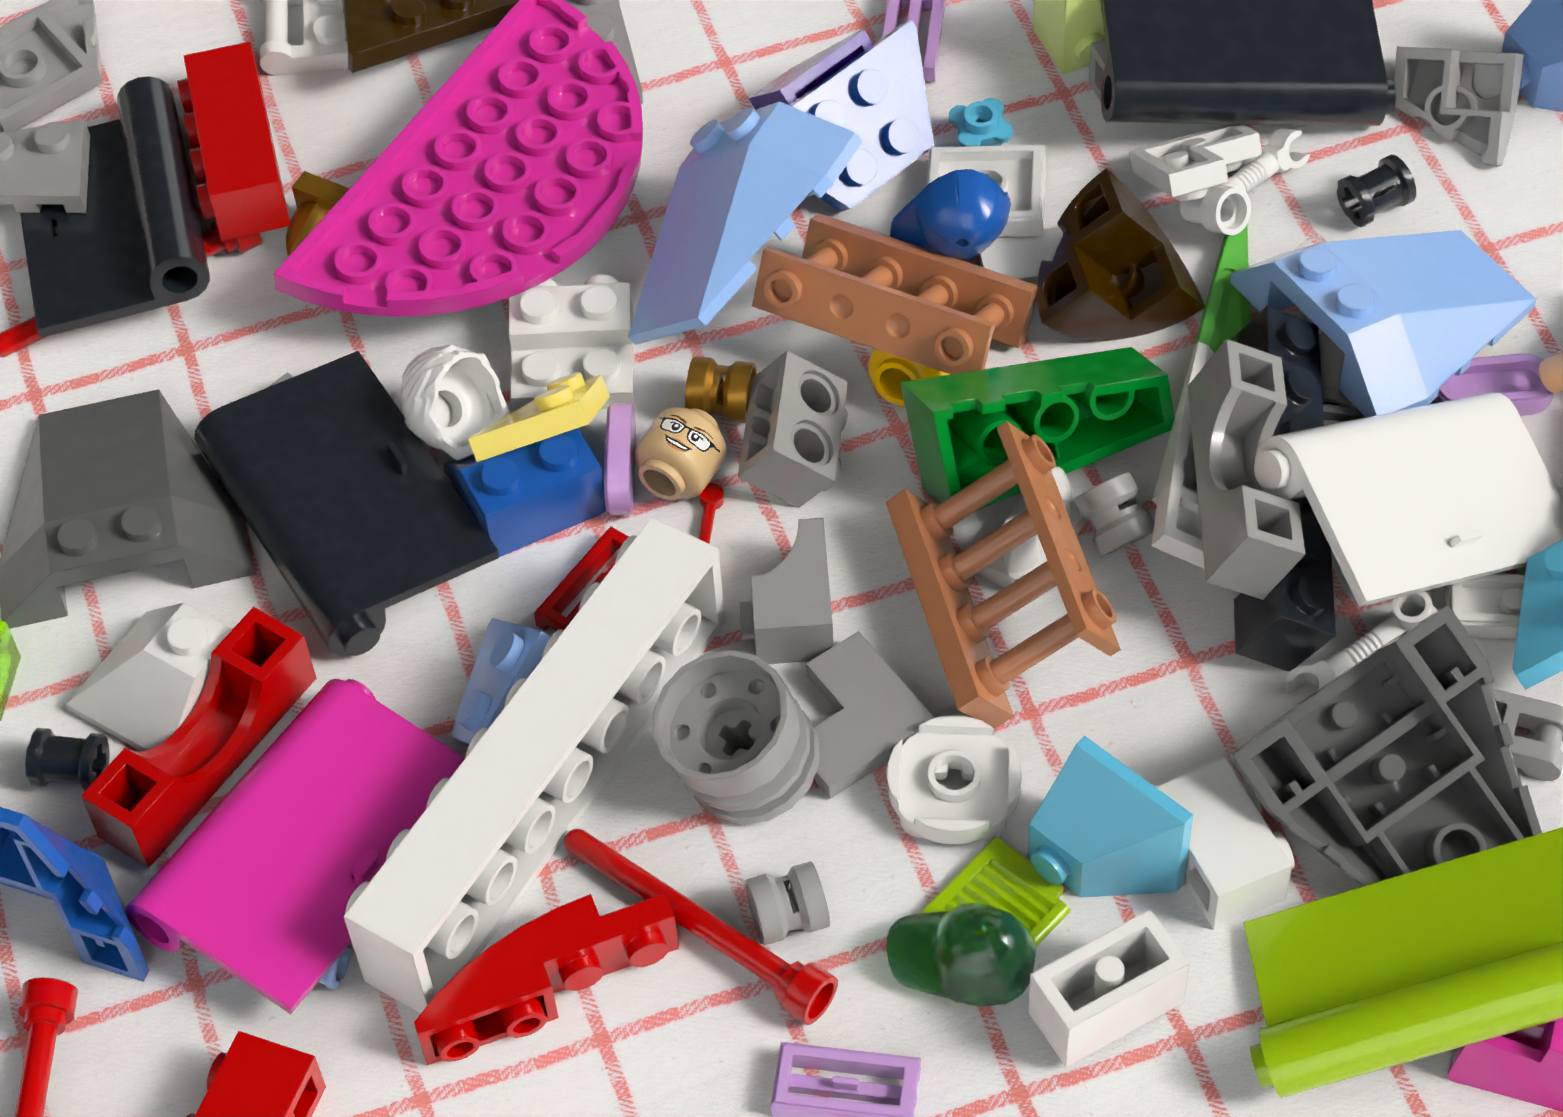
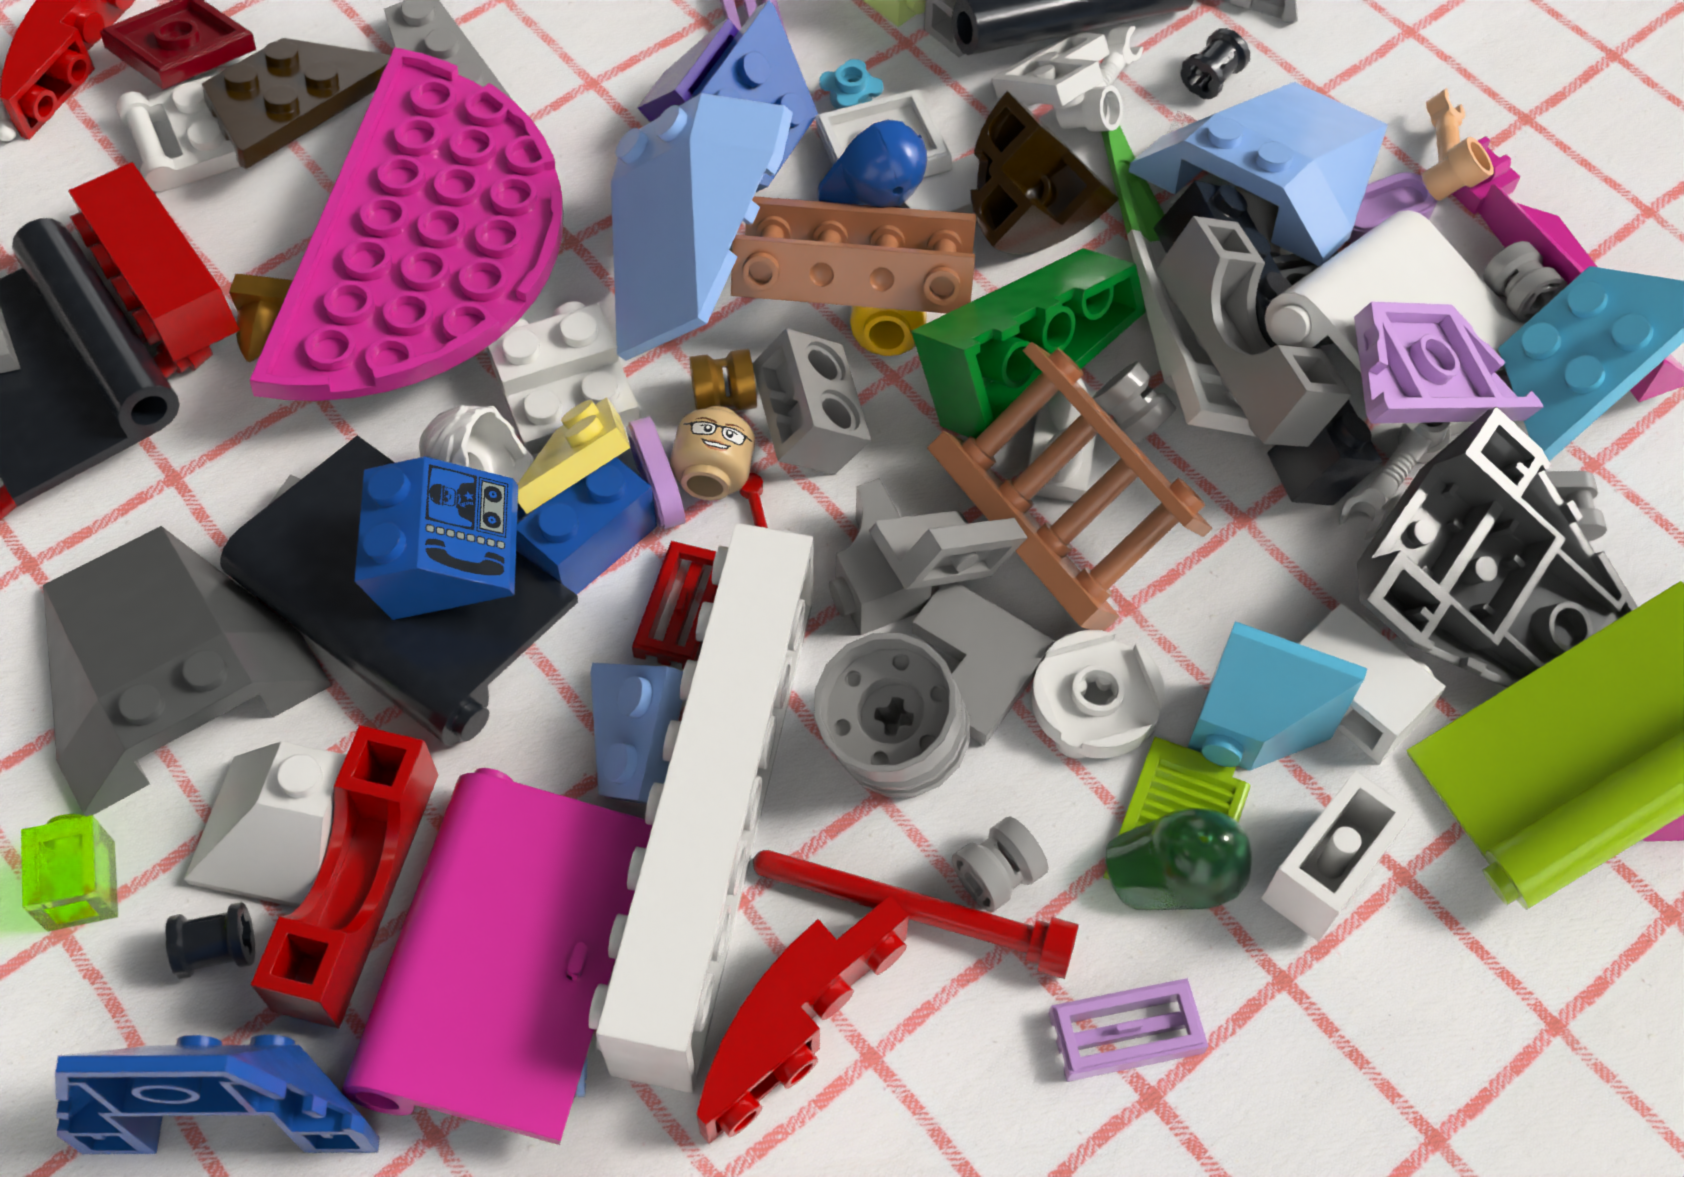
camera: 25 degrees left, 5 degrees up
none -> blue slope [355,456,518,620]
none -> light grey panel [869,511,1028,590]
none -> lavender wing [1354,301,1544,424]

